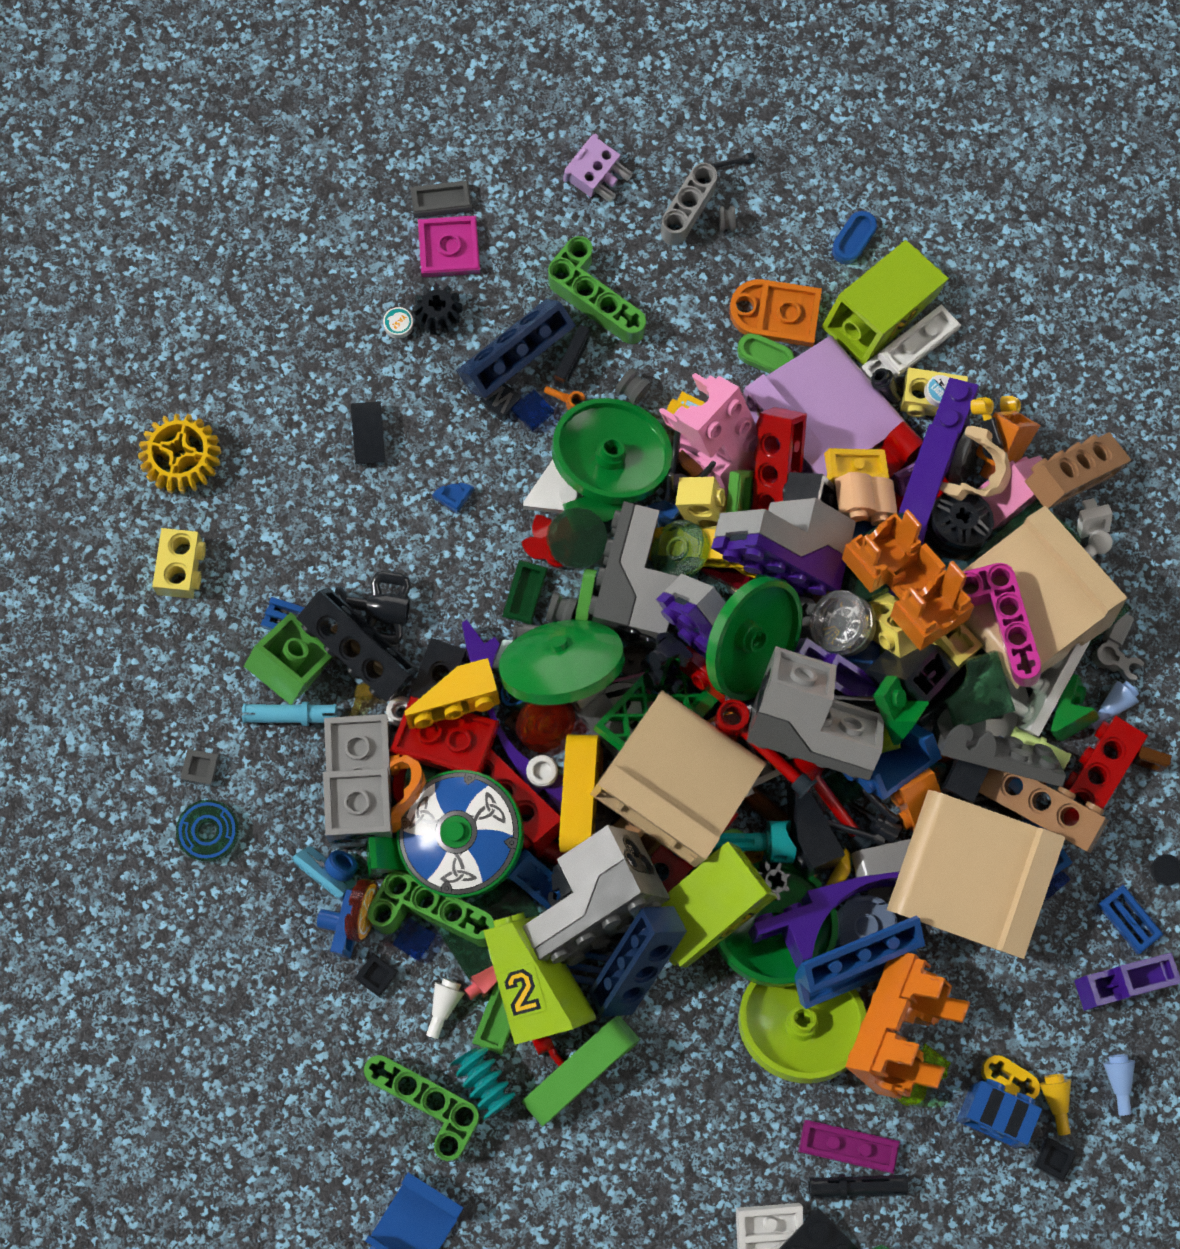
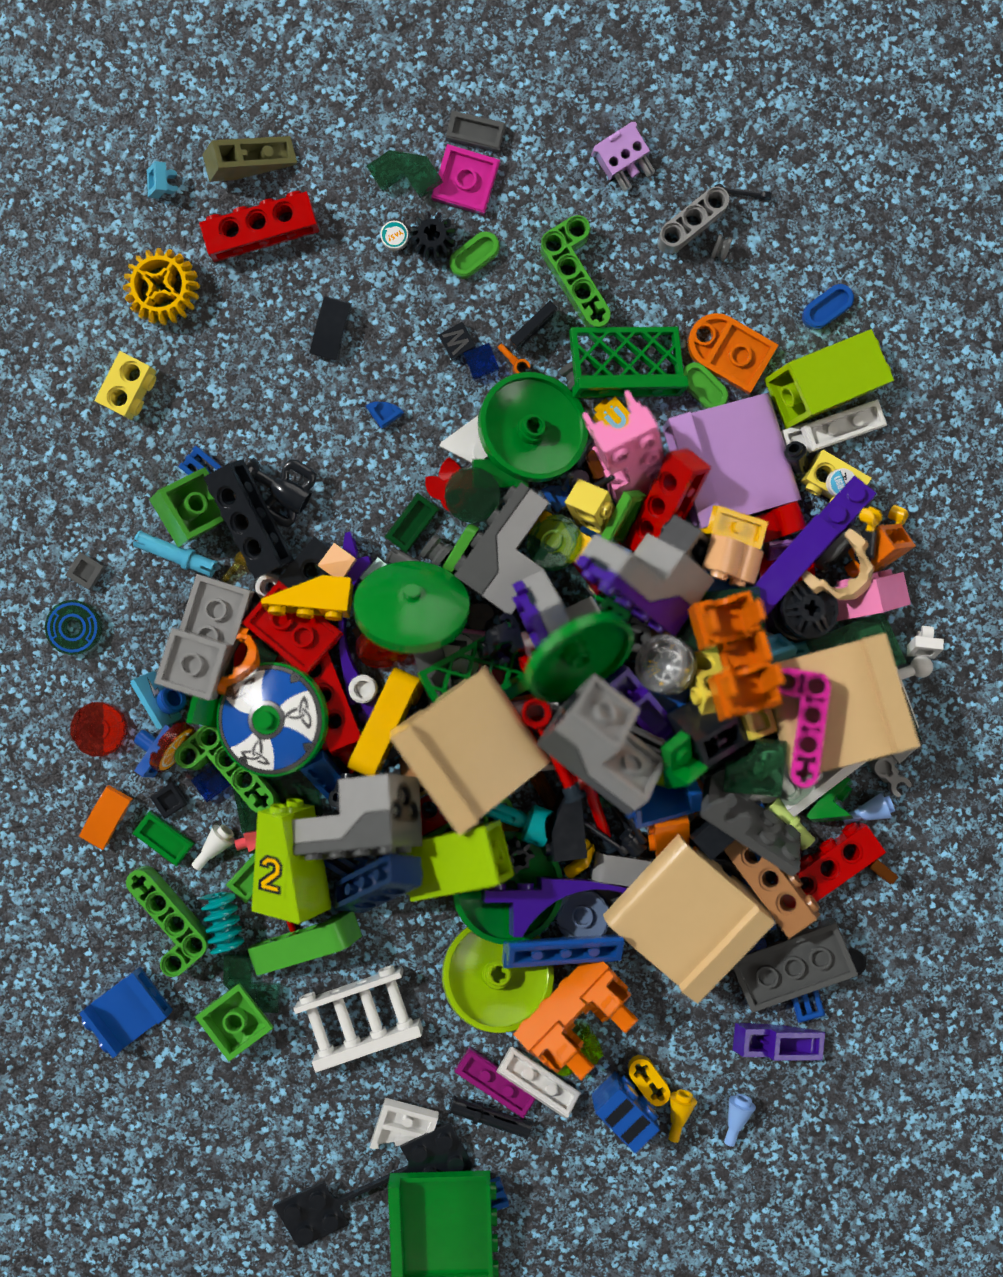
camera: 25 degrees right, 15 degrees up
dark blue brick [456,299,576,398] -> none
medium nougat brick [1024,432,1131,509] -> none
black tile [1032,1137,1077,1182] -> none
none -> clear red tile [70,702,127,757]
none -> orange slope [79,785,132,850]
none -> green tile [132,810,195,867]
none -> medium azure tile [147,161,178,199]
none -> bright green slope [195,983,274,1061]
none -> red brick [199,191,320,262]
none -> olive slope [202,136,297,182]
none -> clear green tile [223,954,280,1013]
none -> white fence [294,965,423,1073]
none -> light nougat slope [317,543,357,577]
none -> clear green tile [366,150,443,198]
none -> bright green tile [450,232,499,279]
none -> white tile [496,1047,581,1118]
none -> green fence [569,327,689,398]
none -> dark grey hinge [733,918,858,1013]

